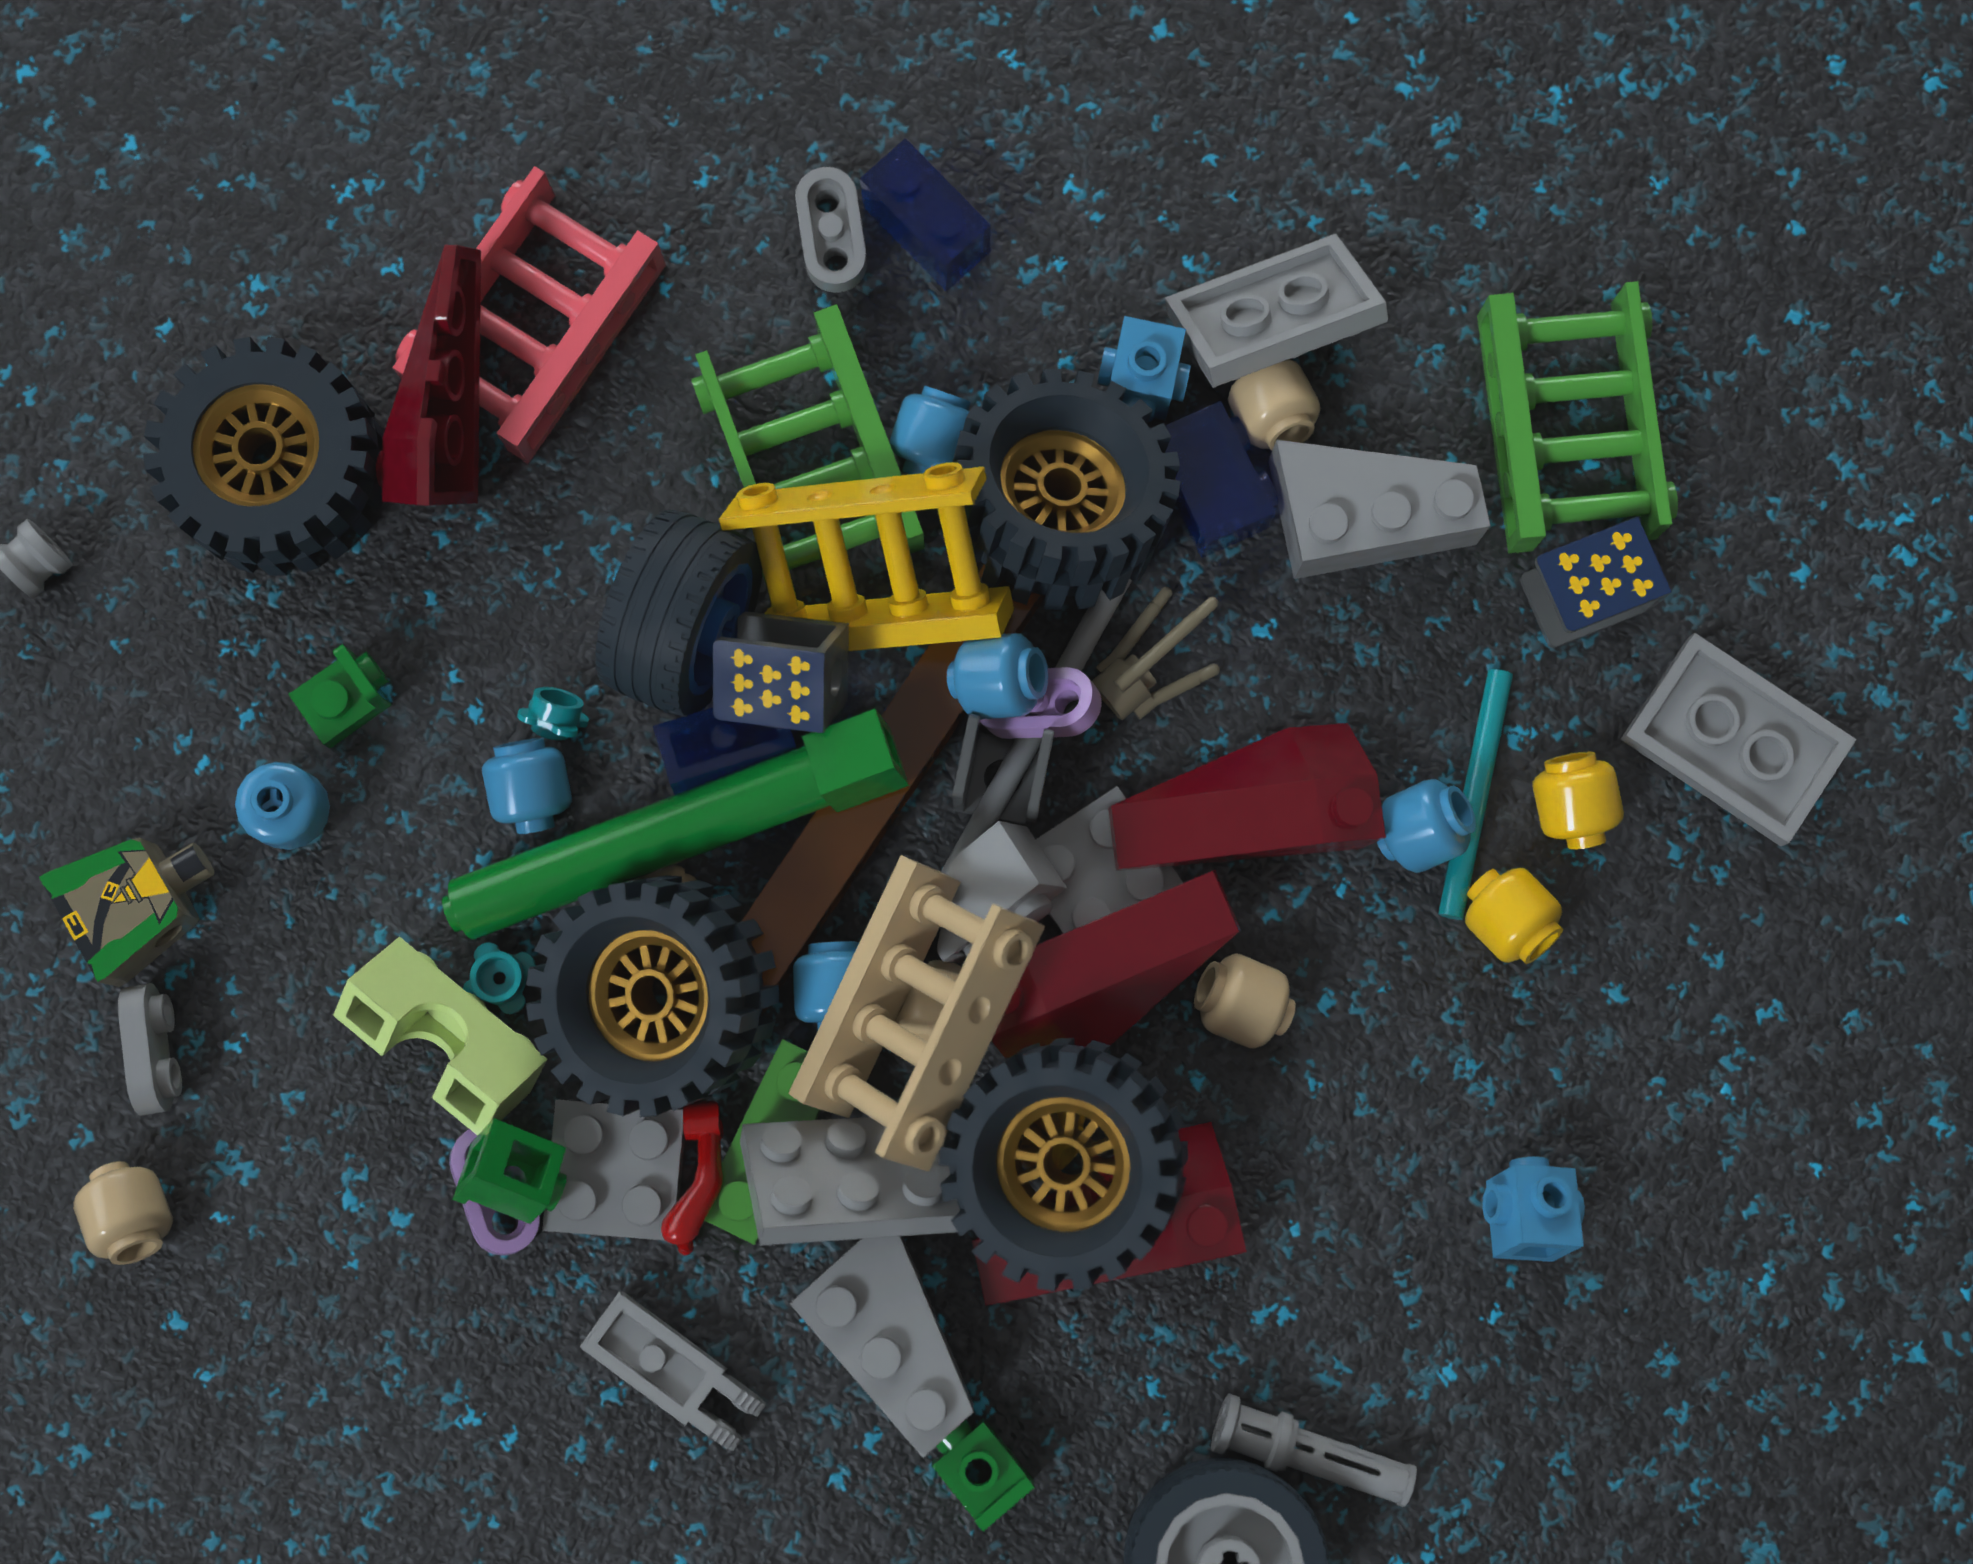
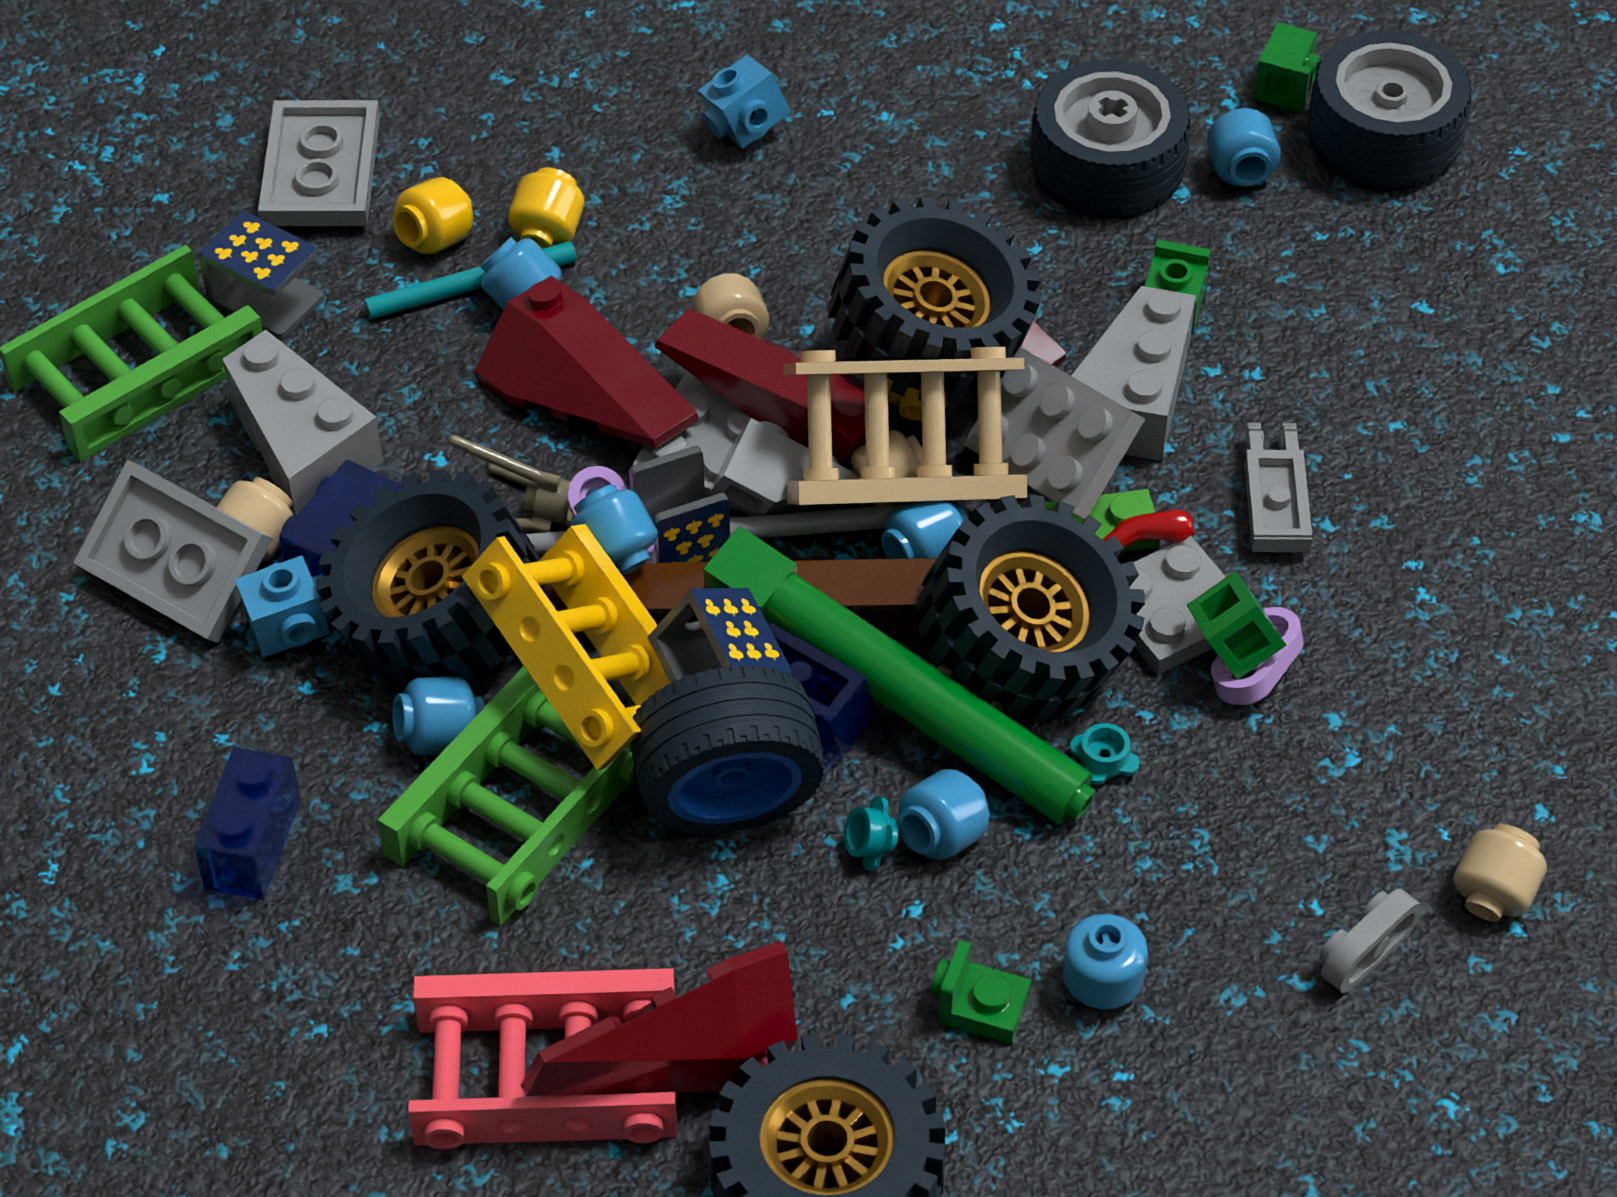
camera: 125 degrees left, 30 degrees down
torso [39,838,215,987] -> none
yellowish green arch [333,936,547,1136] -> none
light grey plate [795,167,867,293] -> none
light grey pin [1211,1393,1417,1507] -> none

